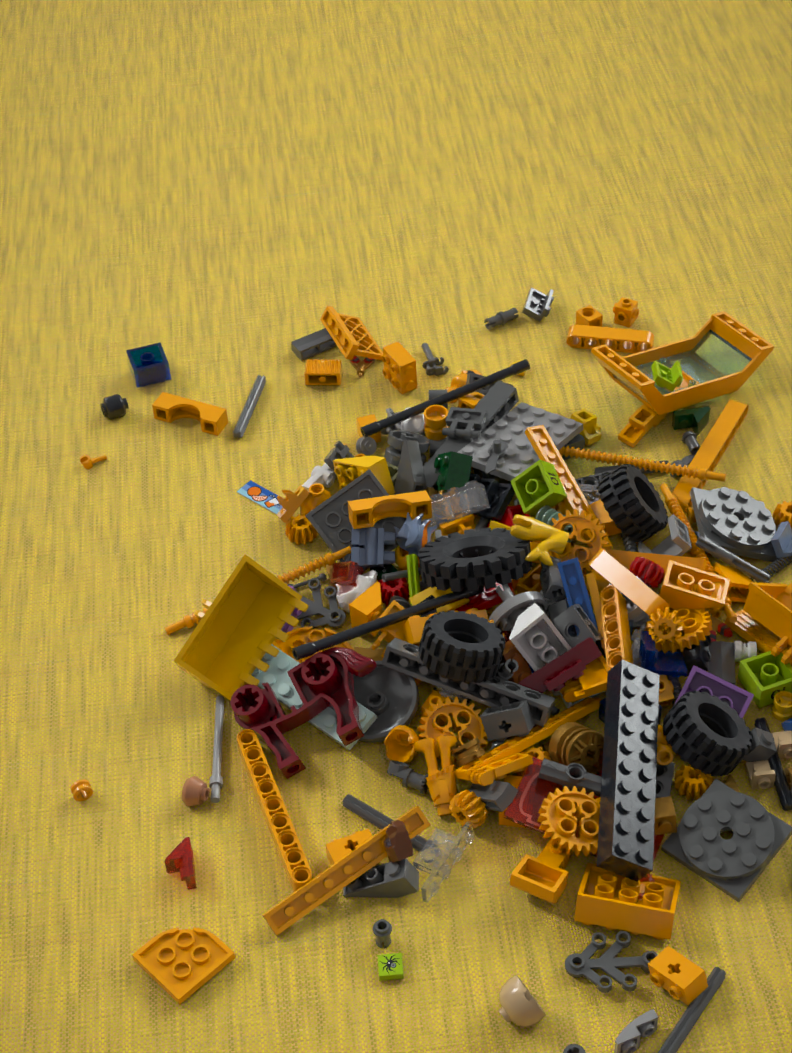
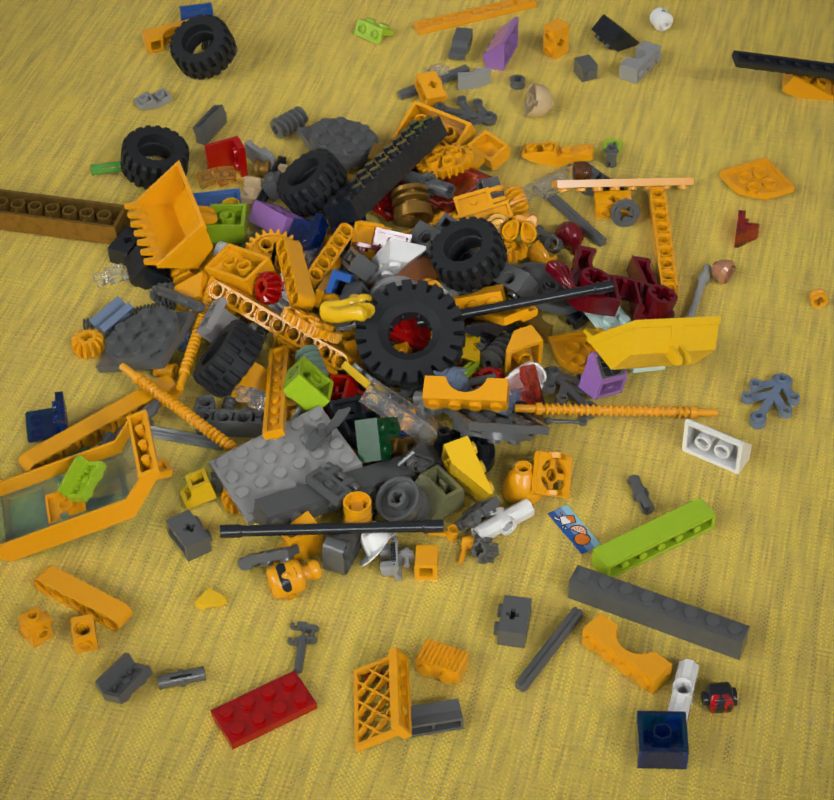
camera: 160 degrees left, 0 degrees up
light orange hand [80,455,107,469] -> none
light grey wheel [356,437,377,456] -> none
light orange brick [382,342,417,394] -> none
light orange gear [647,607,685,644] -> none
none -> clear blue bracket [25,391,69,443]
none -> dark grey brick [166,510,212,562]
none -> red plate [211,670,317,750]
none -> clear plate [423,63,451,77]
none -> dark grey gear [472,537,499,564]
none -> dark grey brick [494,595,532,648]
none -> light orange slope [521,141,595,168]
none -> dark red hair [554,221,585,255]
none -> dark grey brick [568,565,750,660]
none -> lime brick [592,498,716,578]
none -> dark grey gear [610,198,640,227]
none -> dark grey pin [627,475,655,515]
none -> white piece [666,659,699,728]
none -> white slope [682,419,752,475]
none -> sand blue plant [741,373,800,429]

